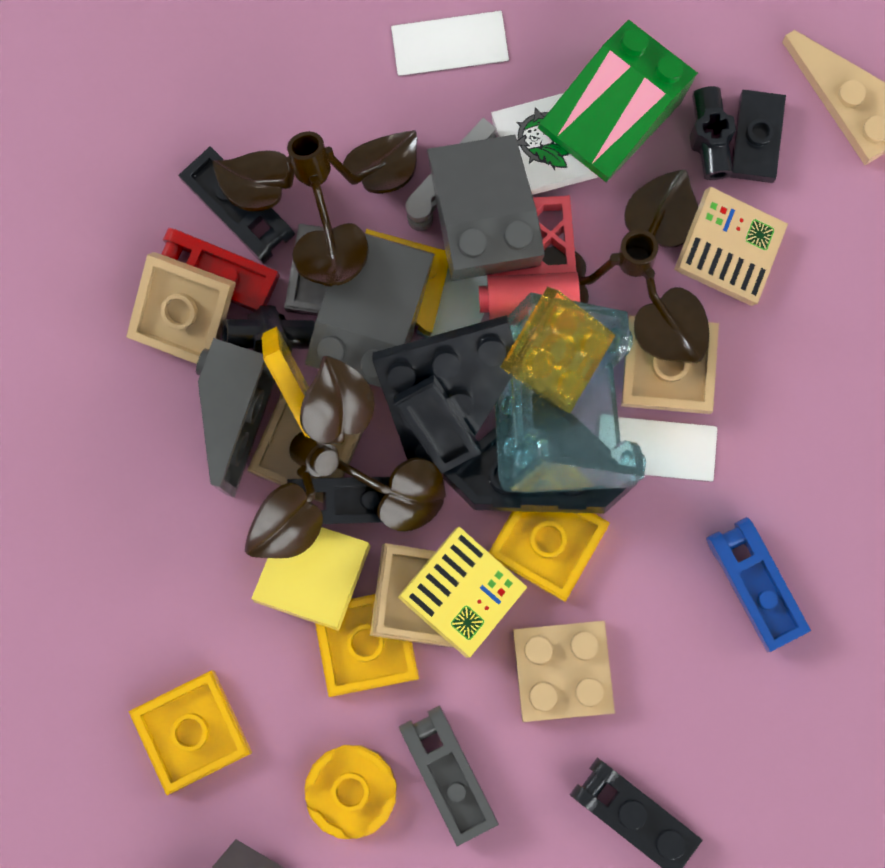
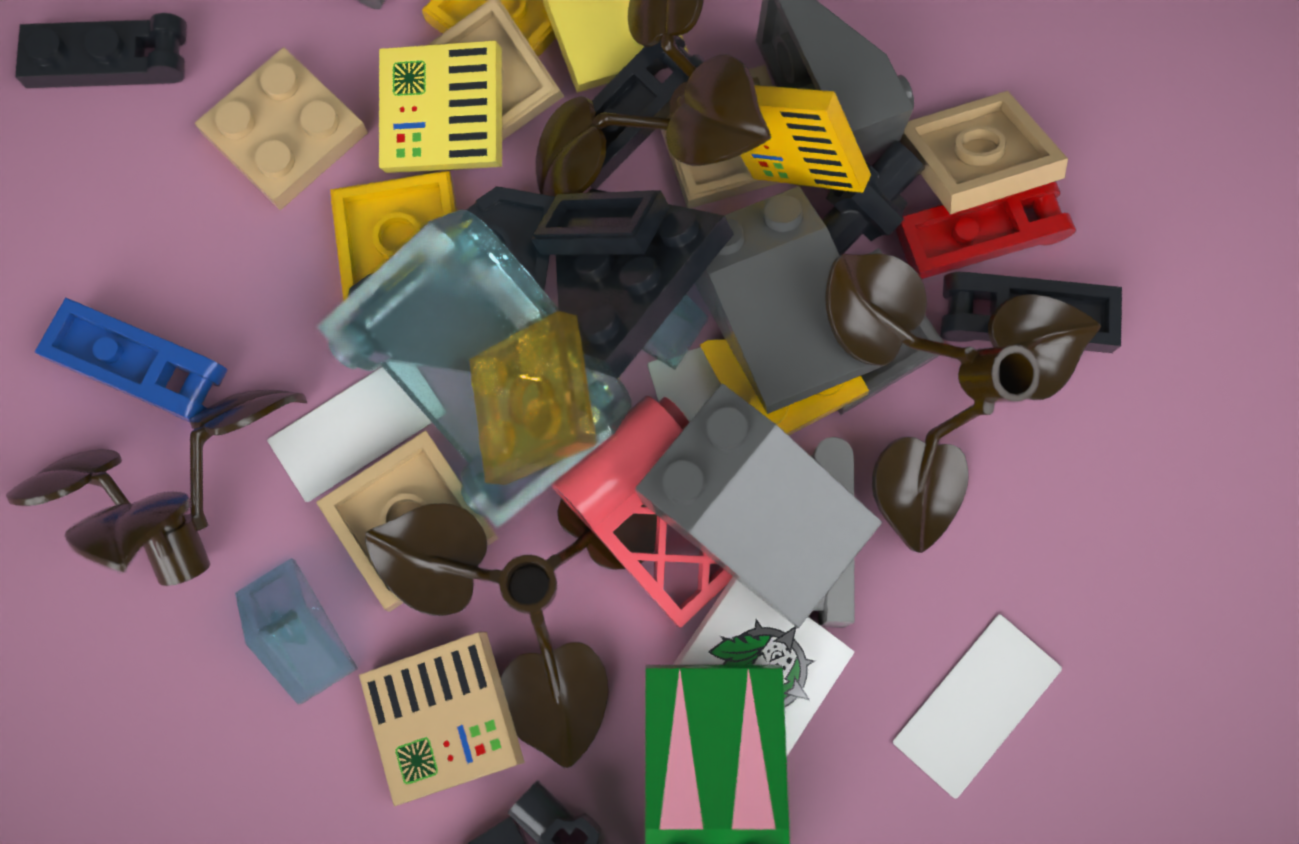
camera: 130 degrees right, 5 degrees down
none -> dark brown plant [6,390,307,586]
none -> clear light blue slope [235,558,358,705]

